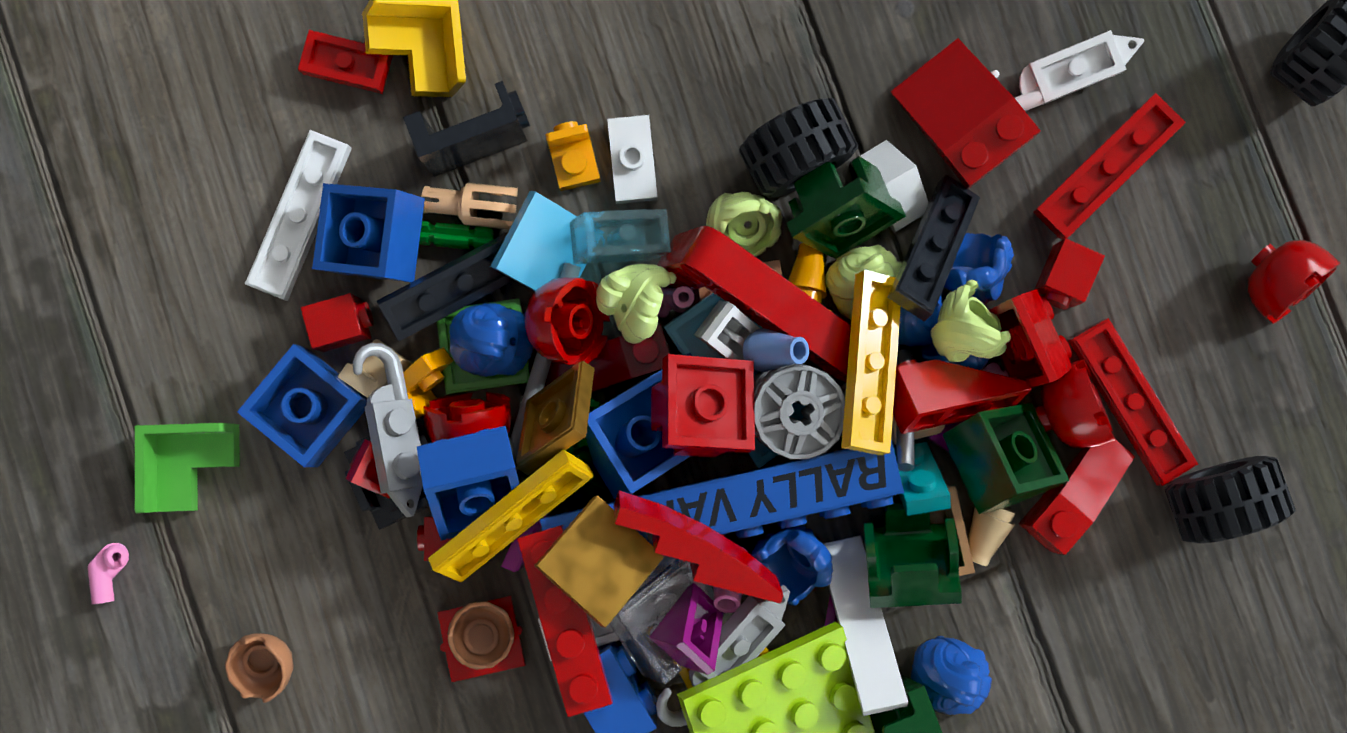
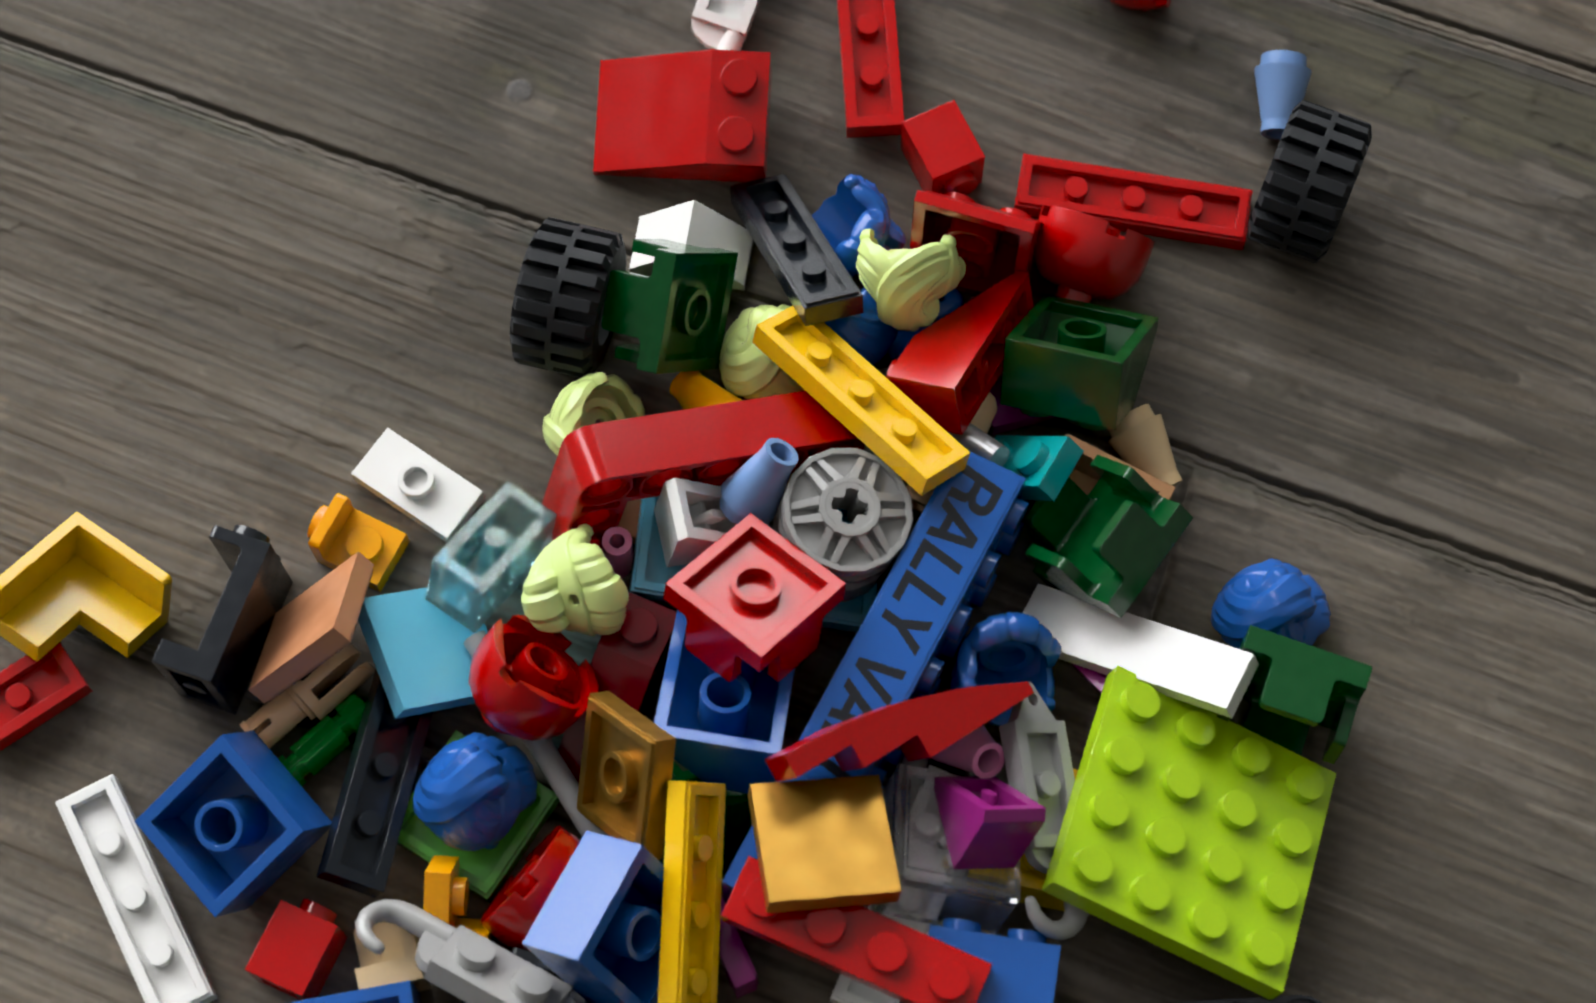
camera: 50 degrees left, 15 degrees down
red slope [1018,439,1135,555] -> none
none -> nougat tile [248,551,374,704]
none -> medium blue cone [1254,50,1312,140]

